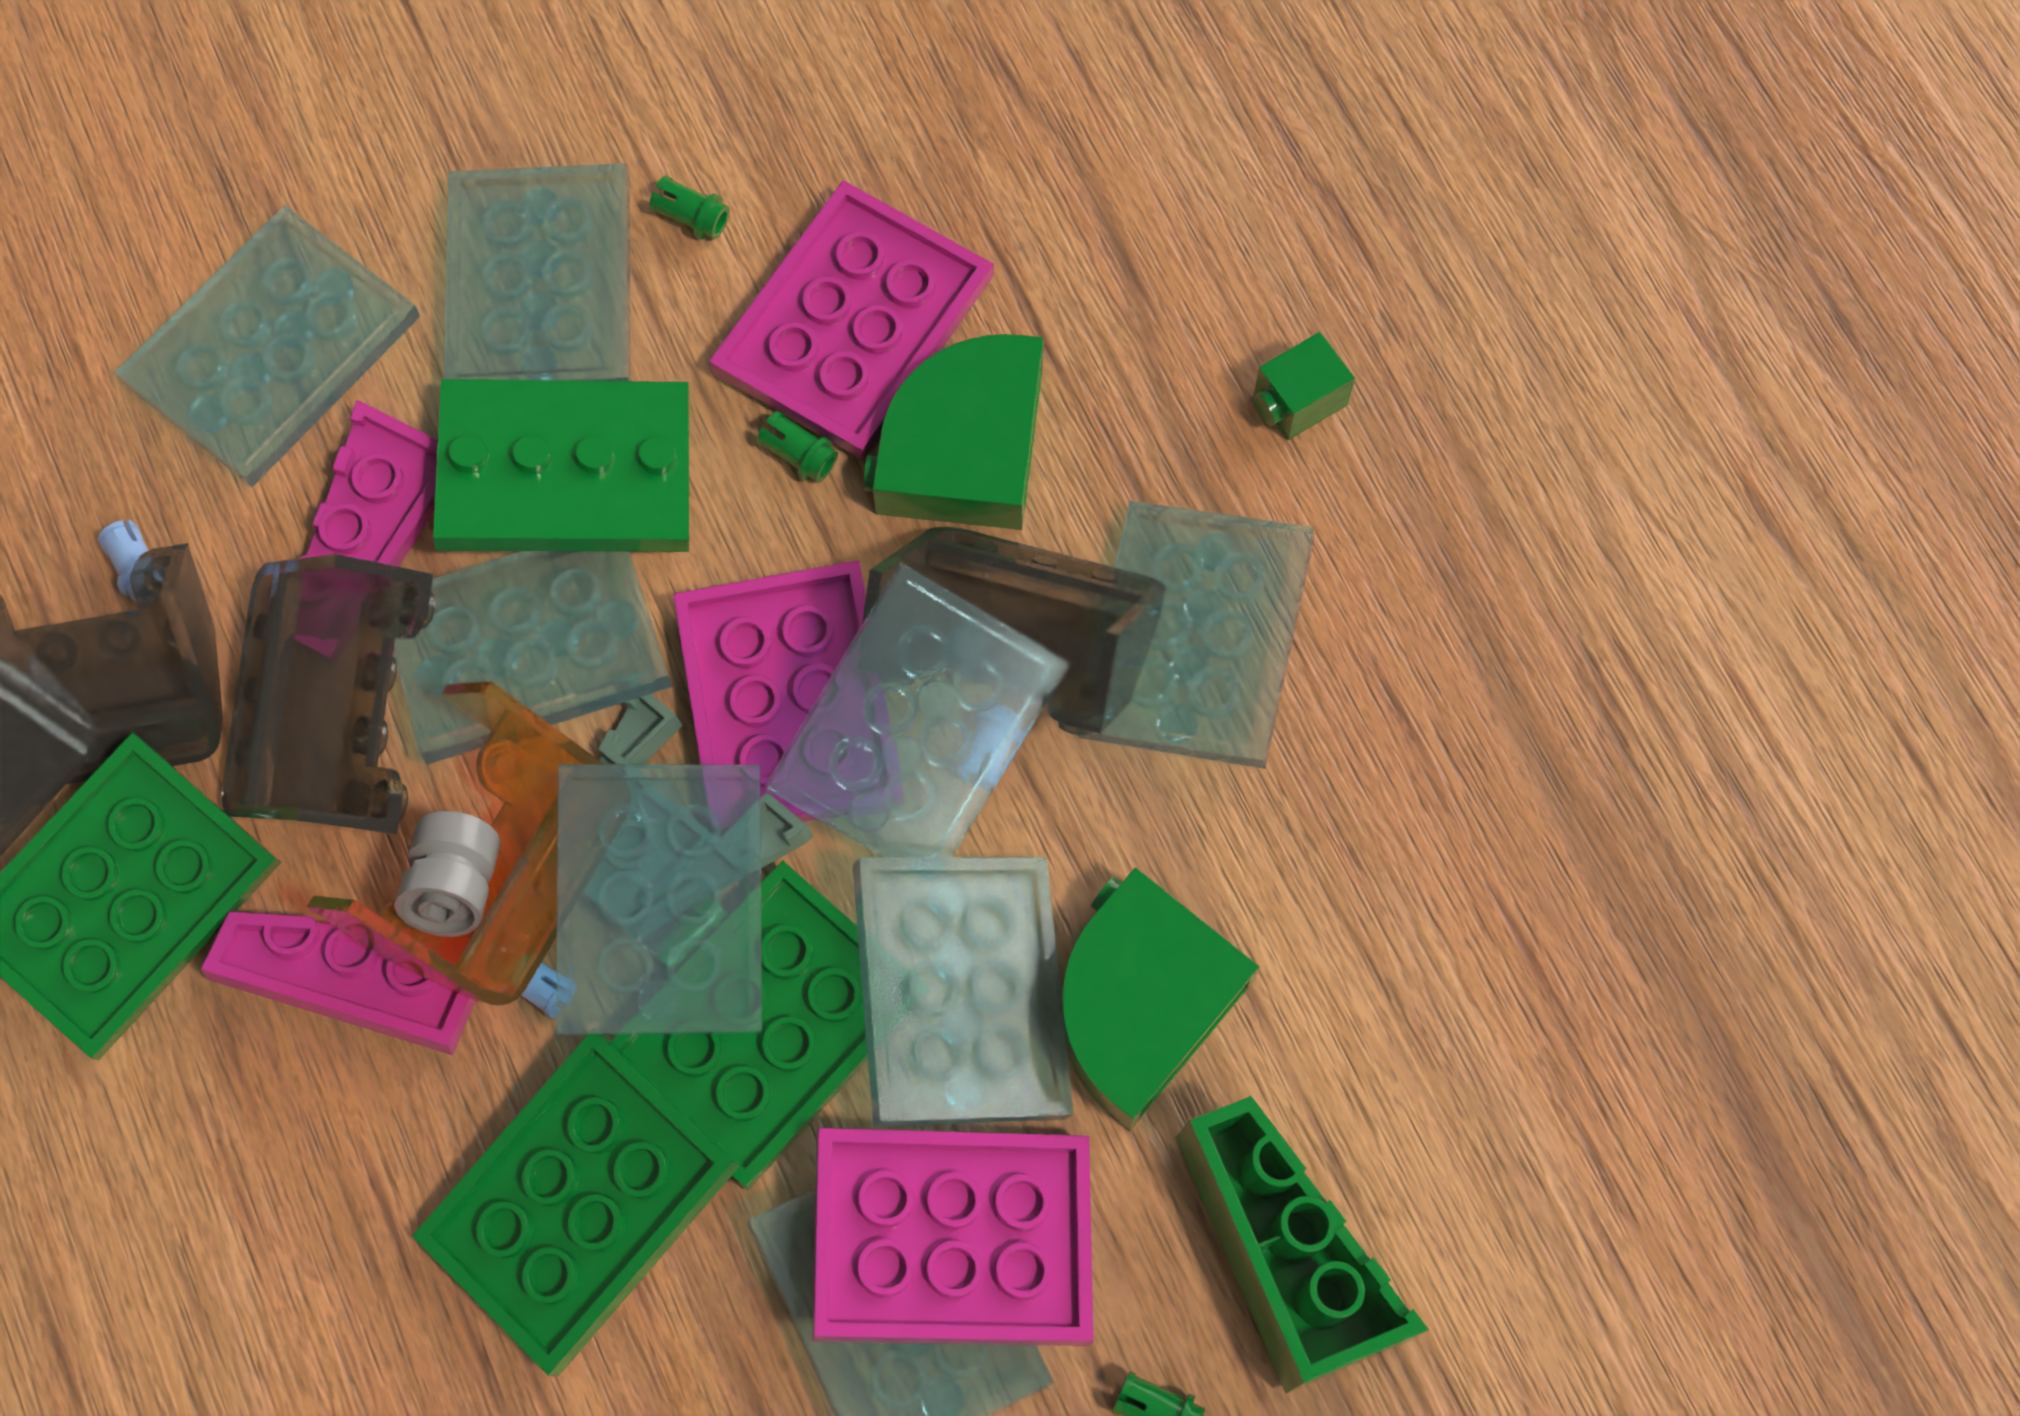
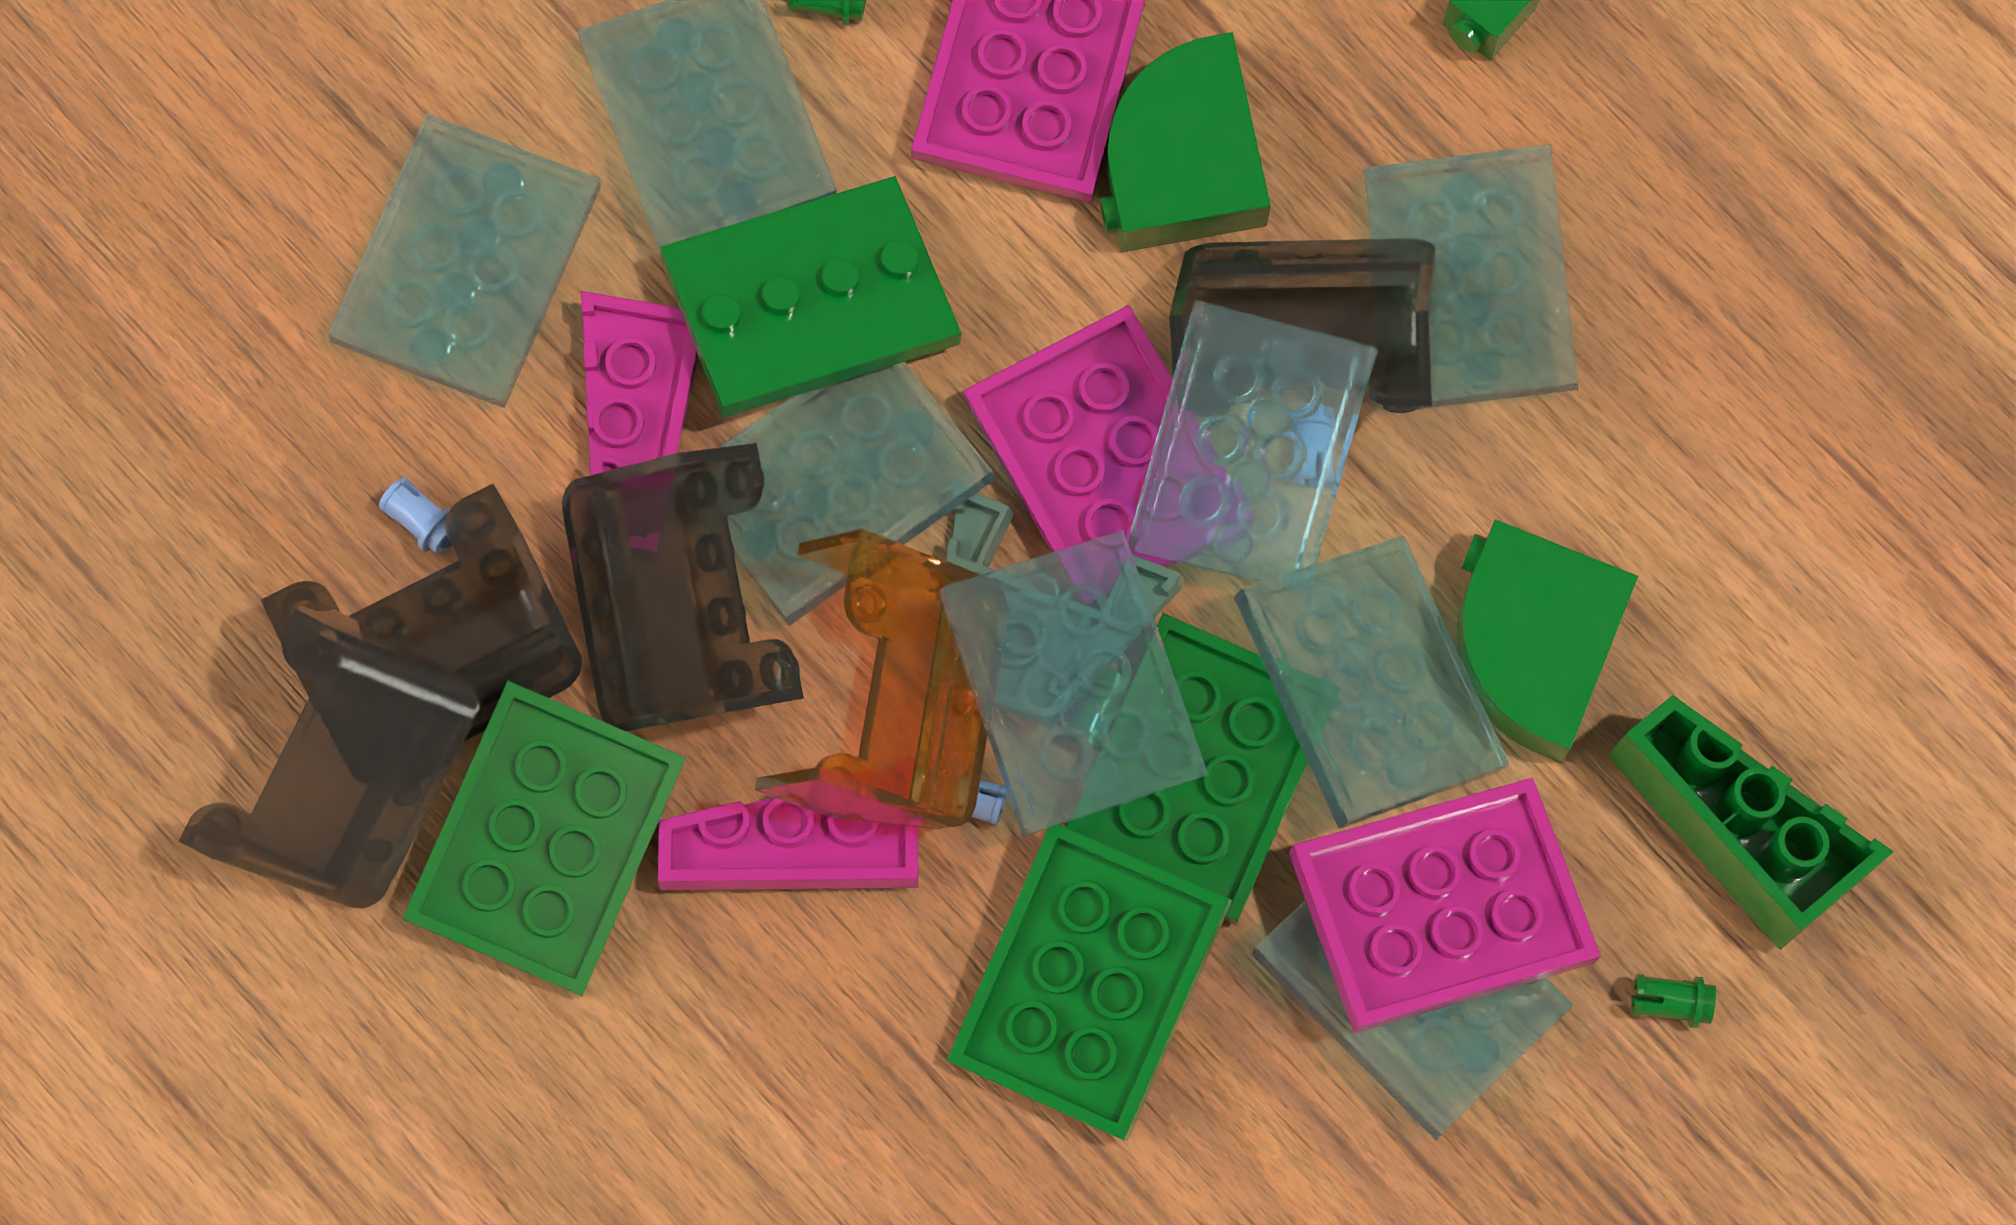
camera: 20 degrees left, 5 degrees up
light grey wheel [394,811,501,937] -> none
green pin [757,411,838,483] -> none

